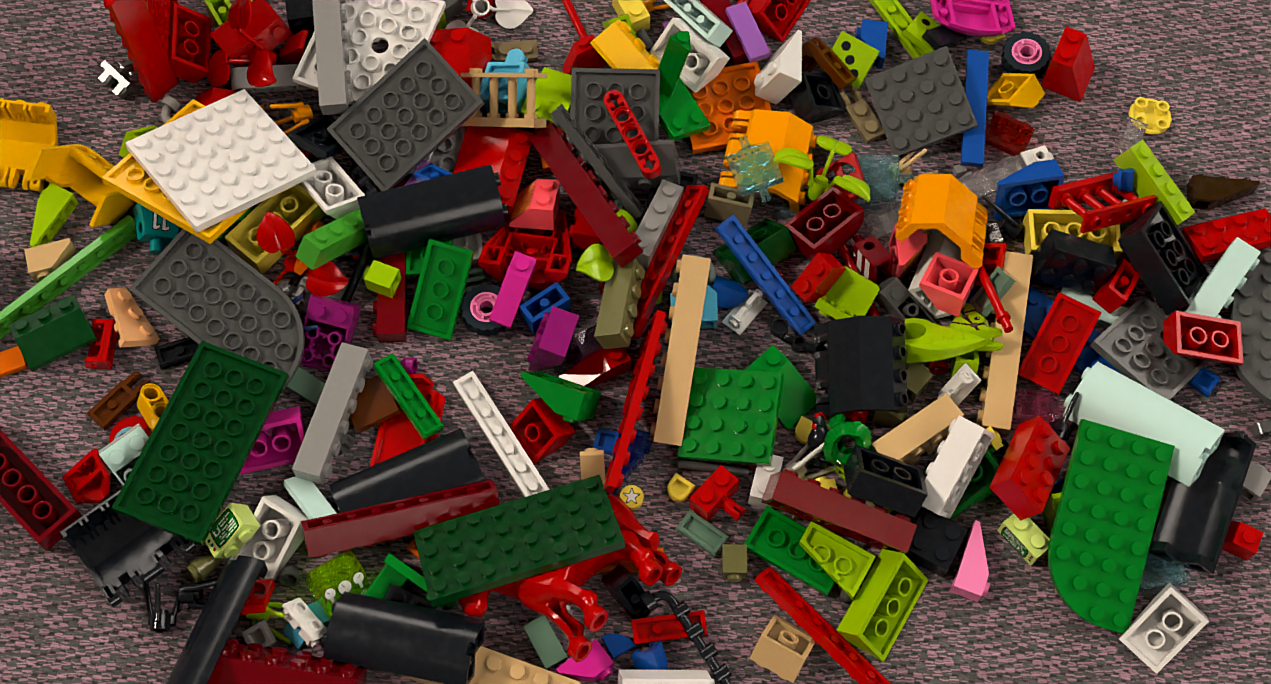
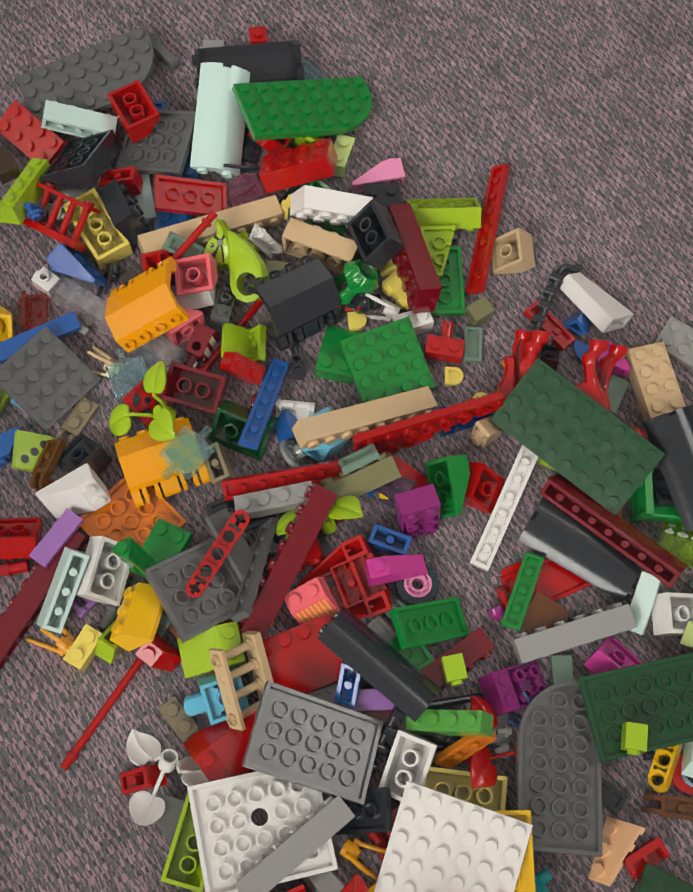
camera: 125 degrees left, 5 degrees up
blue tile [593,428,621,456] -> none
white slope [1119,582,1209,674] -> none
none -> sand green tile [338,443,380,475]
none -> lime brick [621,722,648,756]

